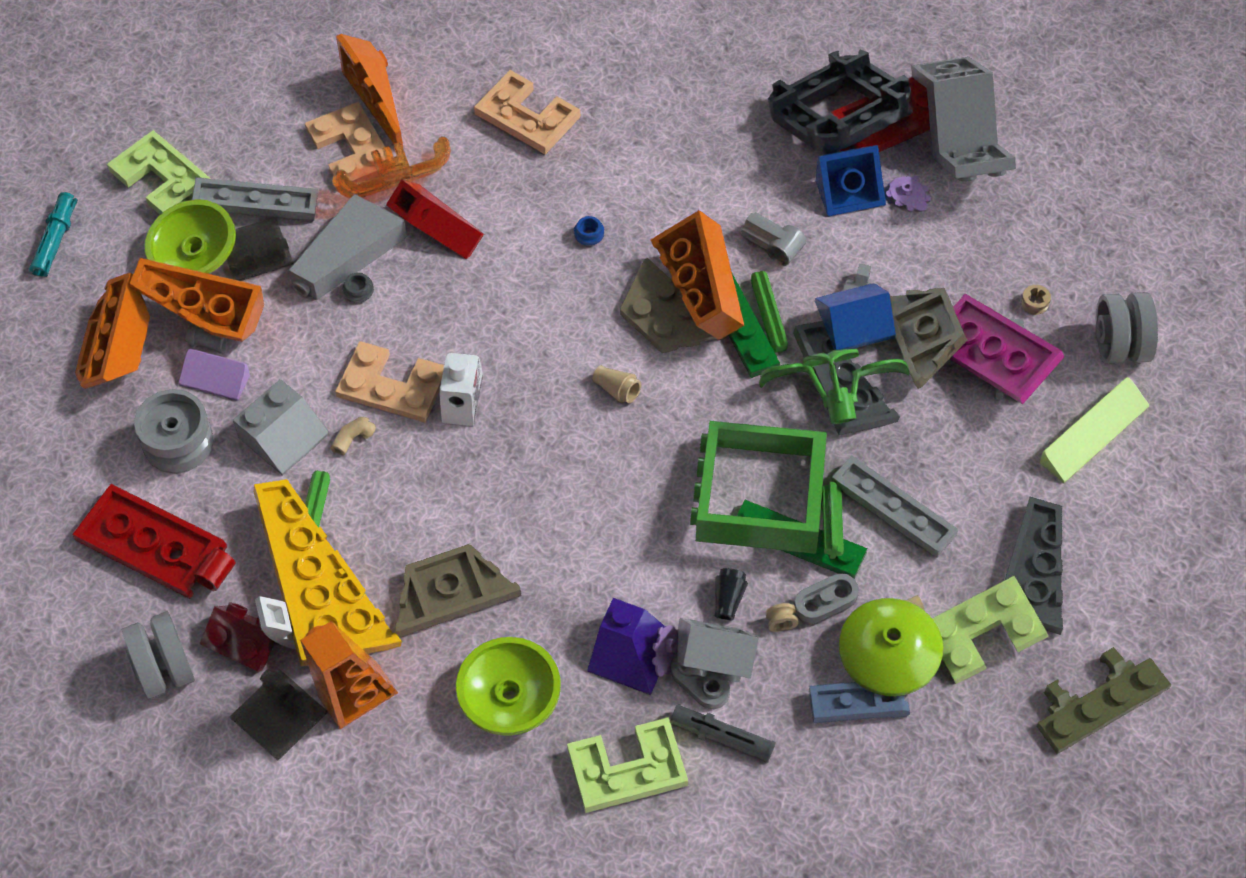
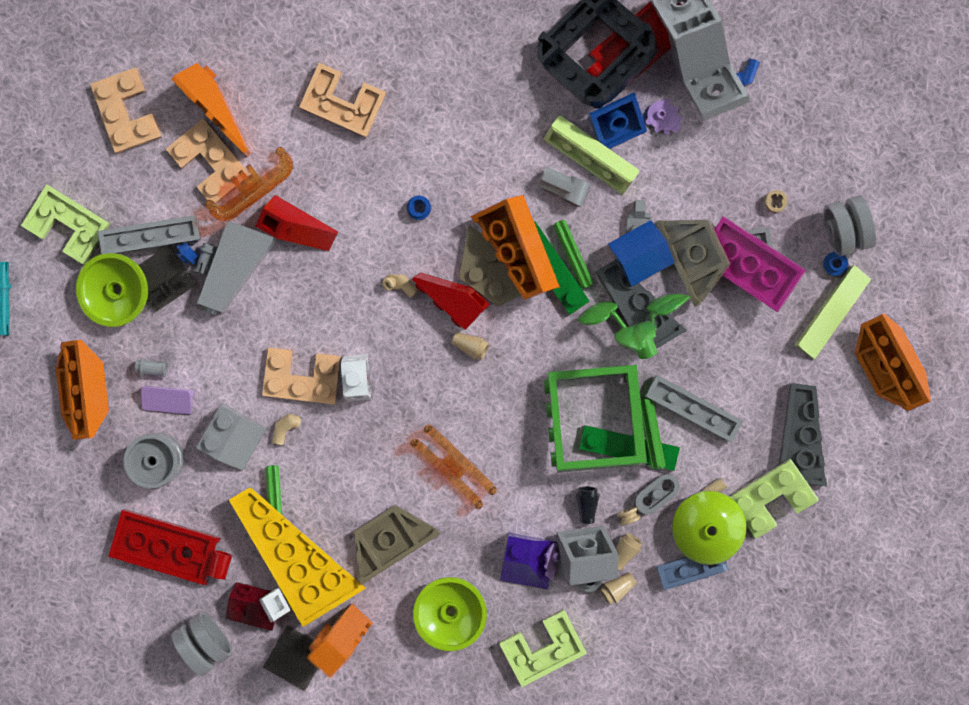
camera: 10 degrees left, 30 degrees up
orange wedge [130,258,264,342] -> none
dark grey plate [342,273,374,303] -> none
dark grey pin [670,704,776,763] -> none
olive hinge [1036,647,1172,754] -> none
none -> light nougat plate [90,67,162,154]
none -> blue plate [176,242,199,264]
none -> light grey pin [194,243,217,275]
none -> tan arm [382,274,419,298]
none -> clear orange piece [410,424,497,509]
none -> red slope [412,272,490,330]
none -> yellowish green slope [543,116,639,194]
none -> tan cone [599,572,637,605]
none -> tan cone [616,533,643,570]
none -> blue arm [736,58,760,87]
none -> blue plate [823,251,848,276]
none -> orange wedge [854,313,931,411]

